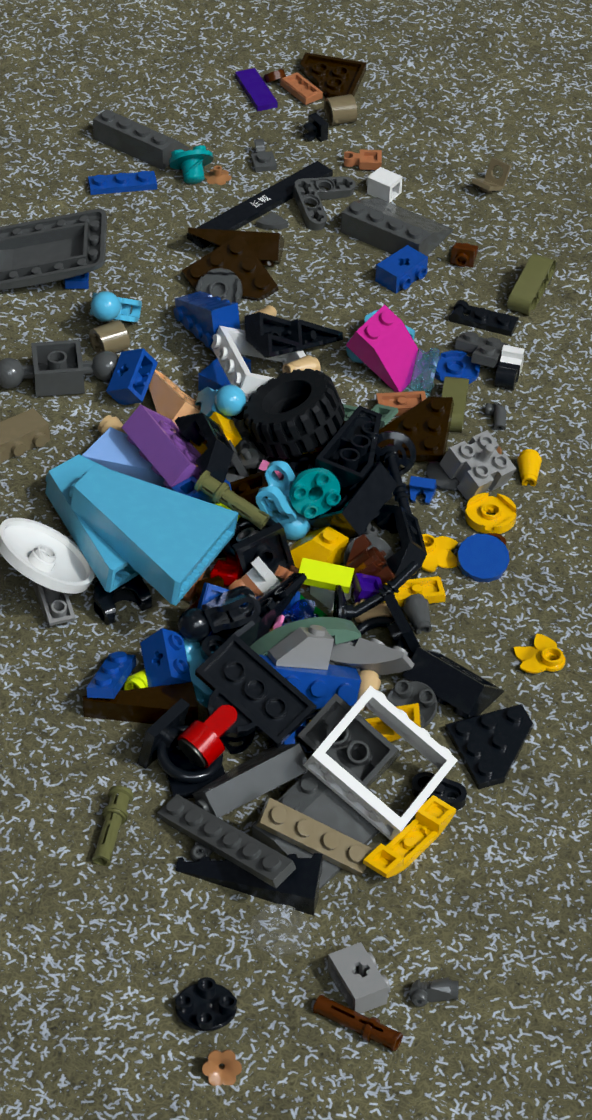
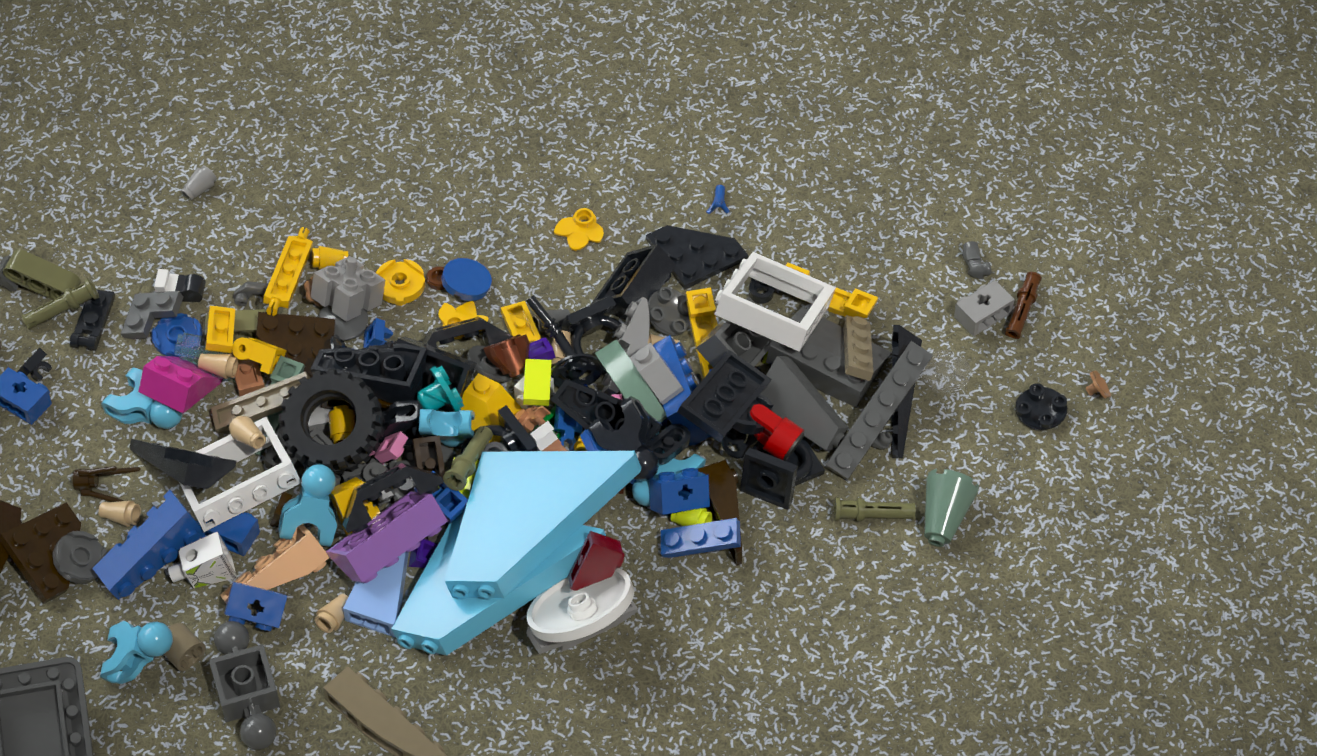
camera: 100 degrees left, 10 degrees up
none -> black tile [17,347,52,381]
none -> olive pin [22,278,99,330]
none -> dark brown plant [73,466,141,502]
none -> white torso [168,532,237,588]
none -> tan cone [198,353,238,379]
none -> yellow plate [205,305,235,353]
none -> dark tan plate [211,372,310,433]
none -> yellow leg [232,337,286,374]
none -> yellow plate [263,227,313,316]
none -> dark red slope [568,531,625,591]
none -> blue bar [706,185,730,214]
none -> sand green cone [924,469,979,547]

